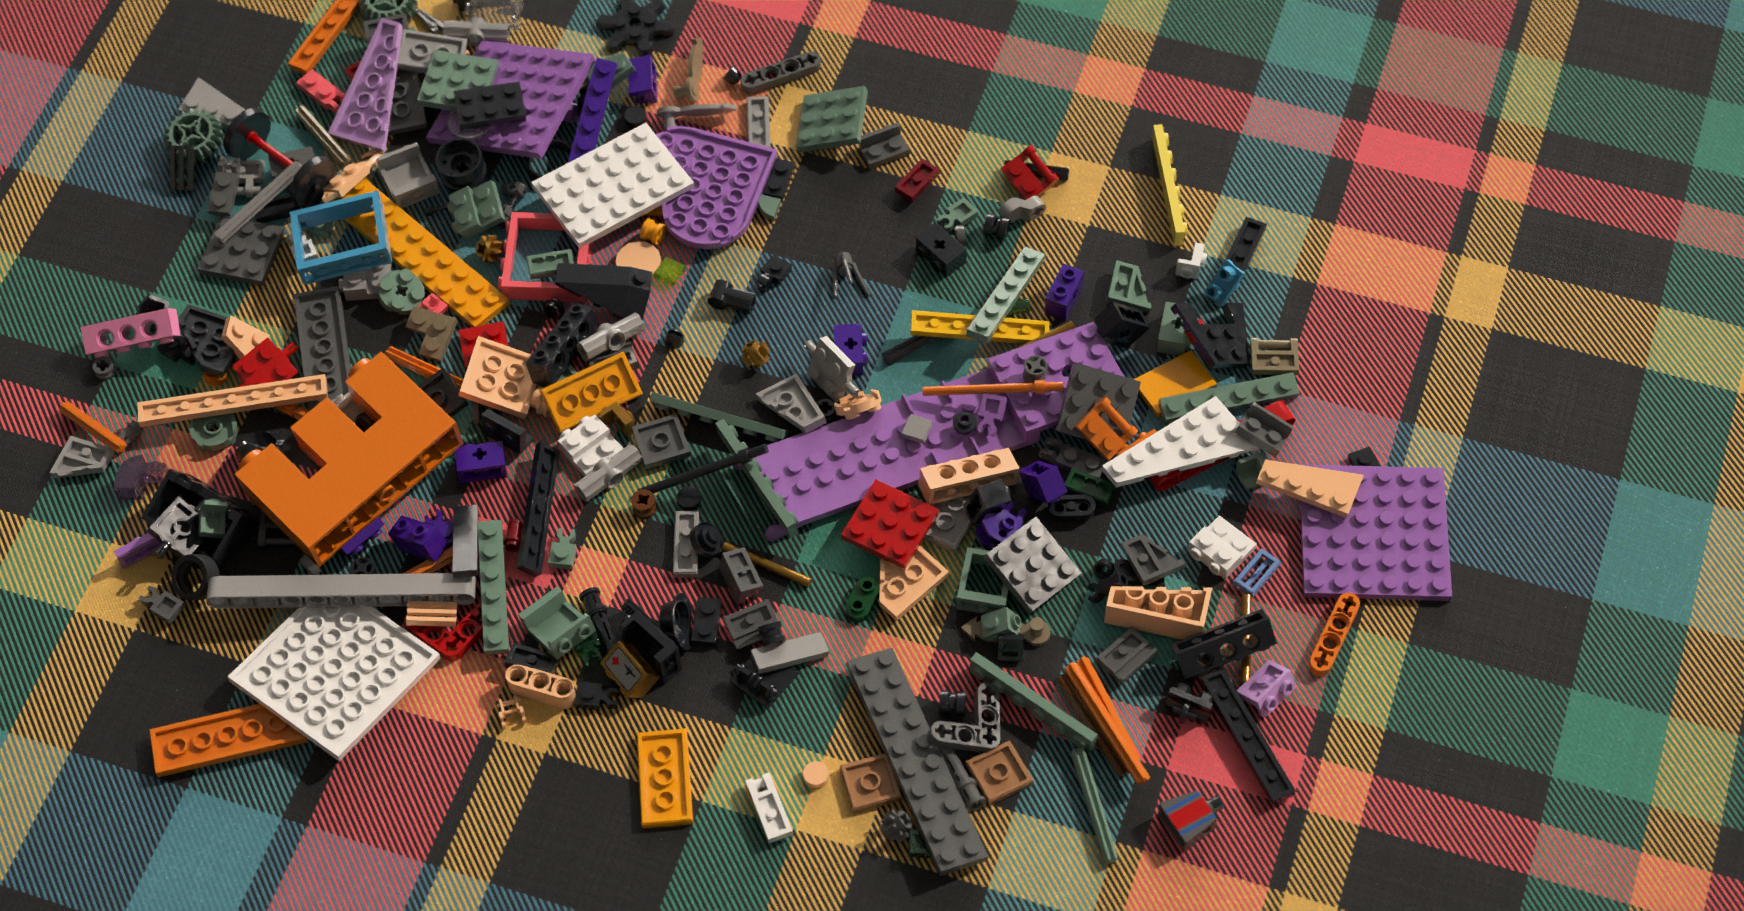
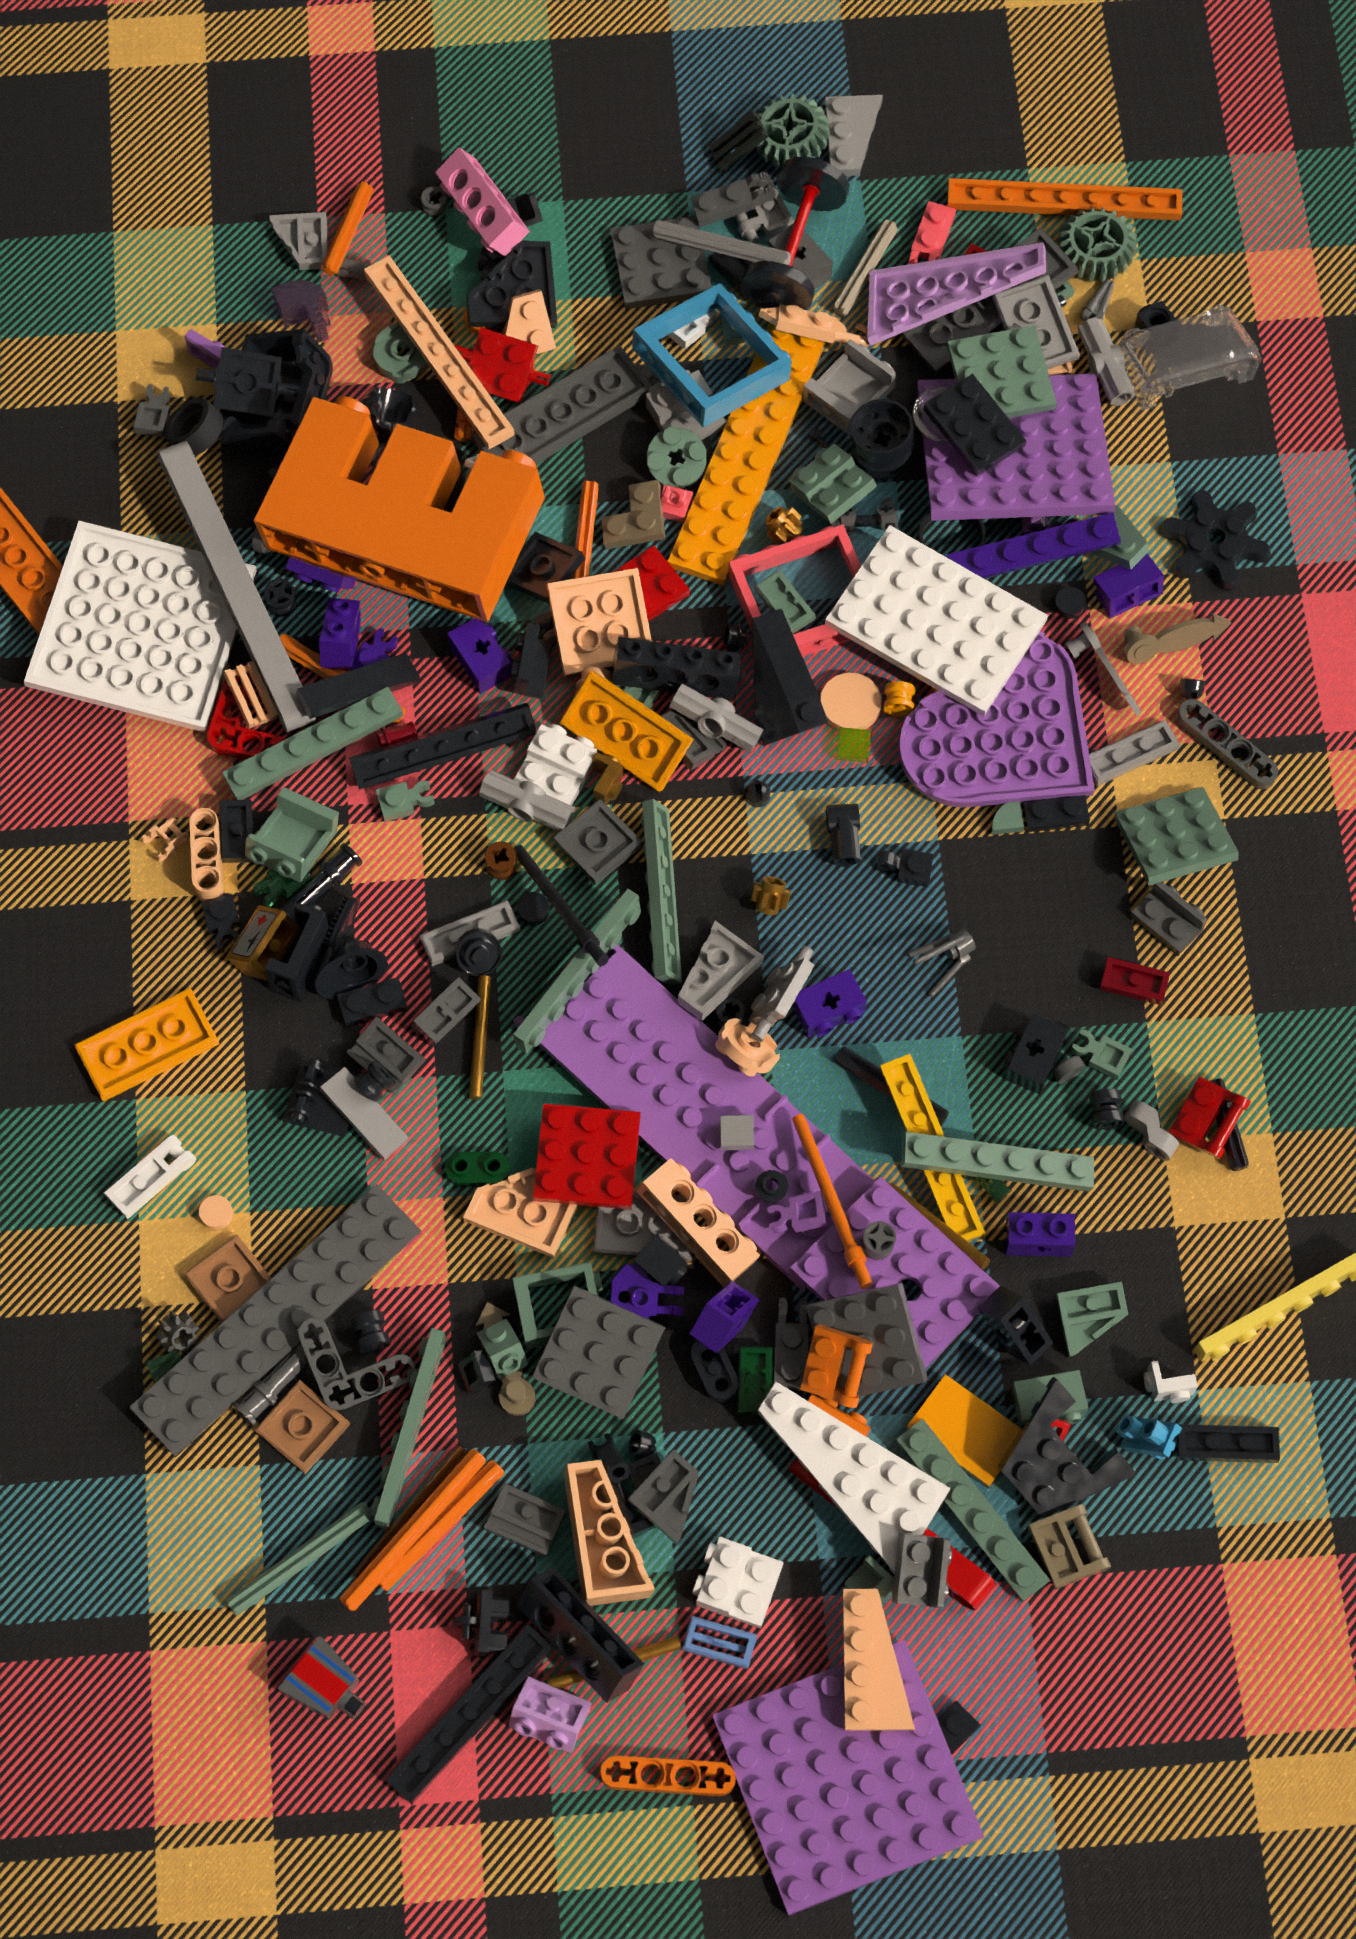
camera: 65 degrees right, 10 degrees up
sand green bracket [199,499,228,539] -> none

